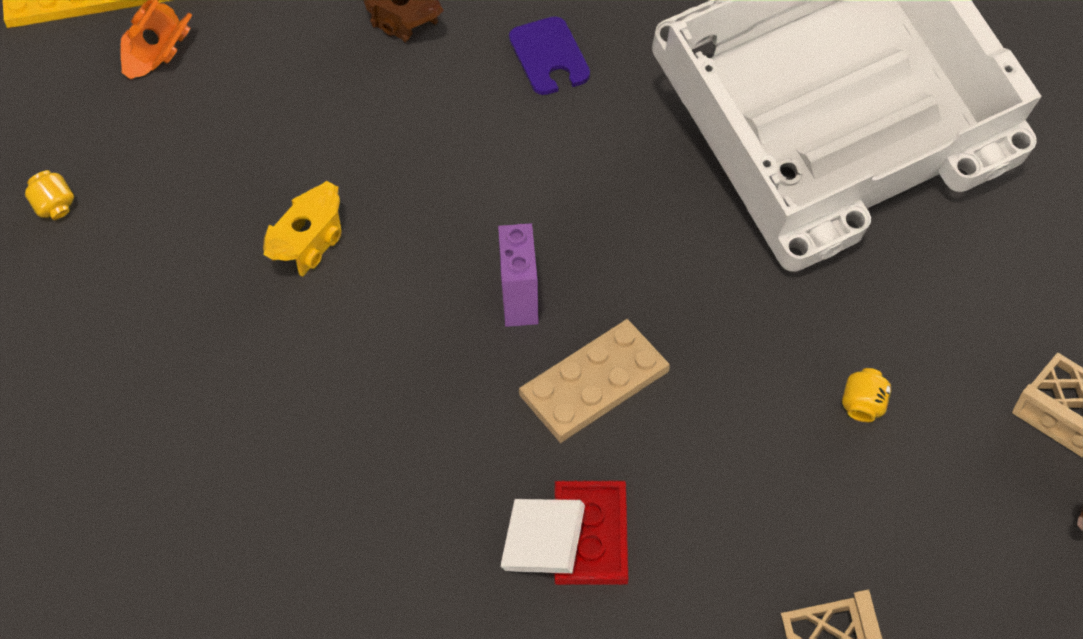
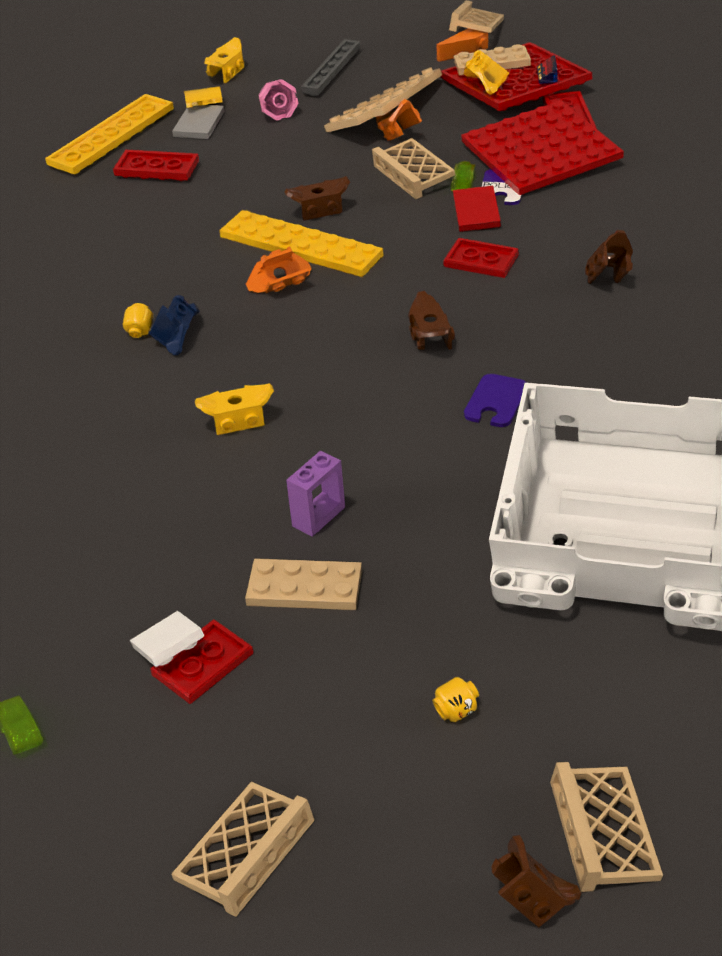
camera: 45 degrees right, 15 degrees down
none -> dark blue piece [148,295,200,356]

